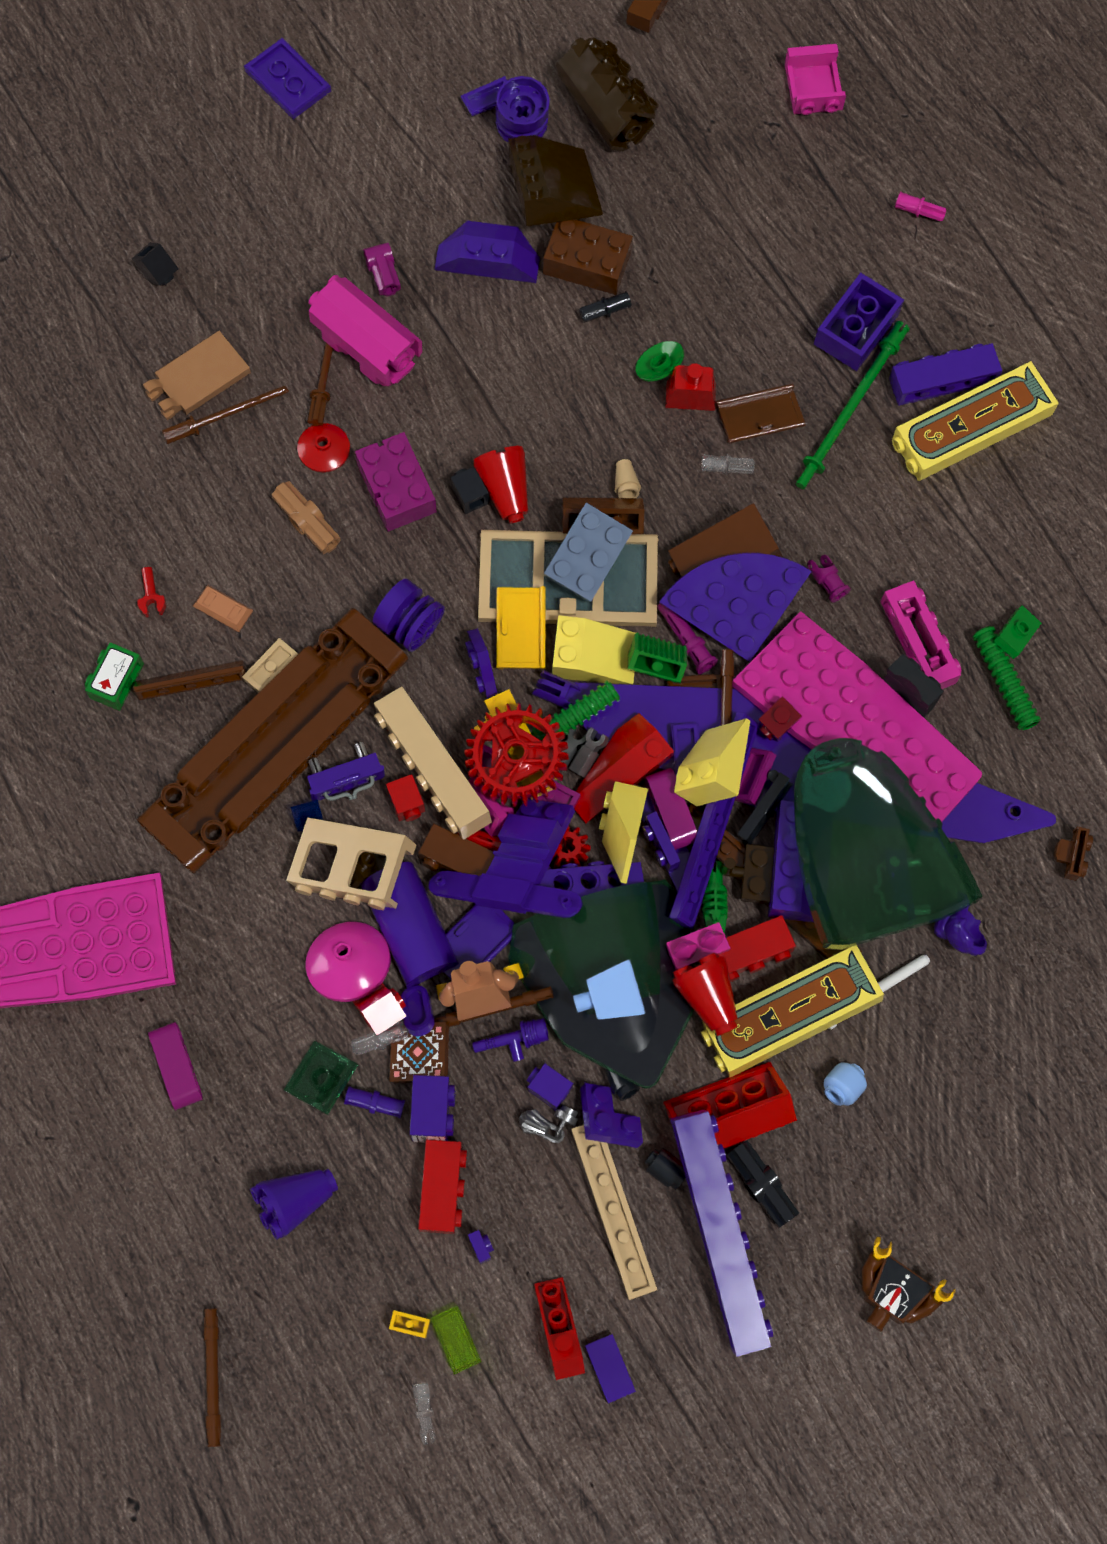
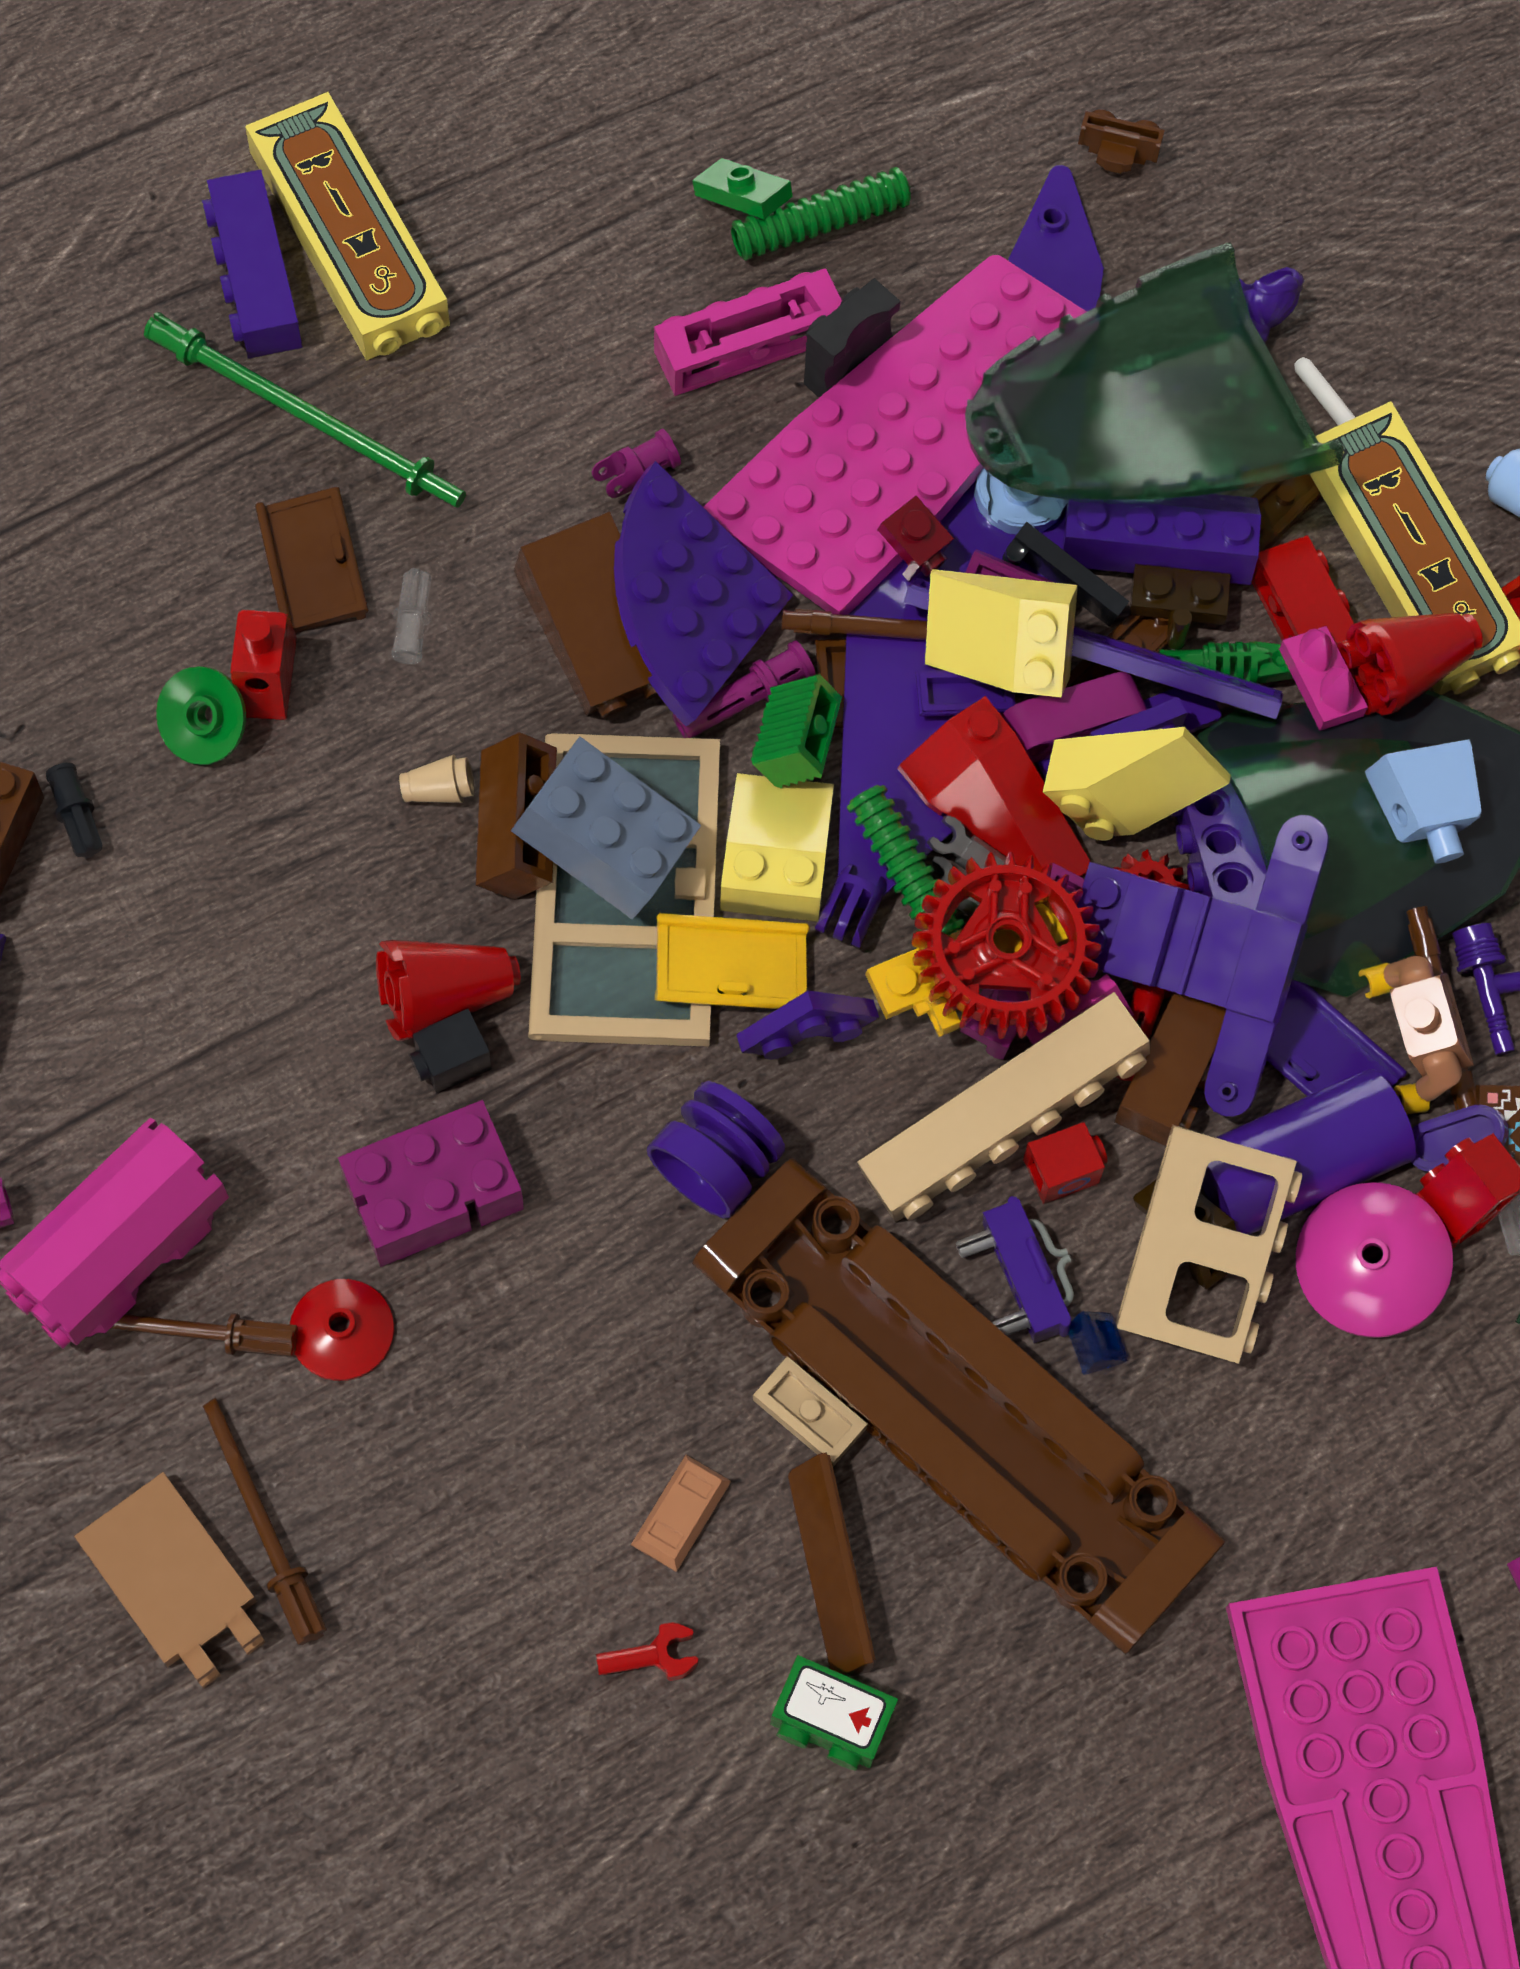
camera: 90 degrees left, 5 degrees down
medium nougat piece [272,481,341,554] -> none
dark purple brick [814,272,904,371] -> none

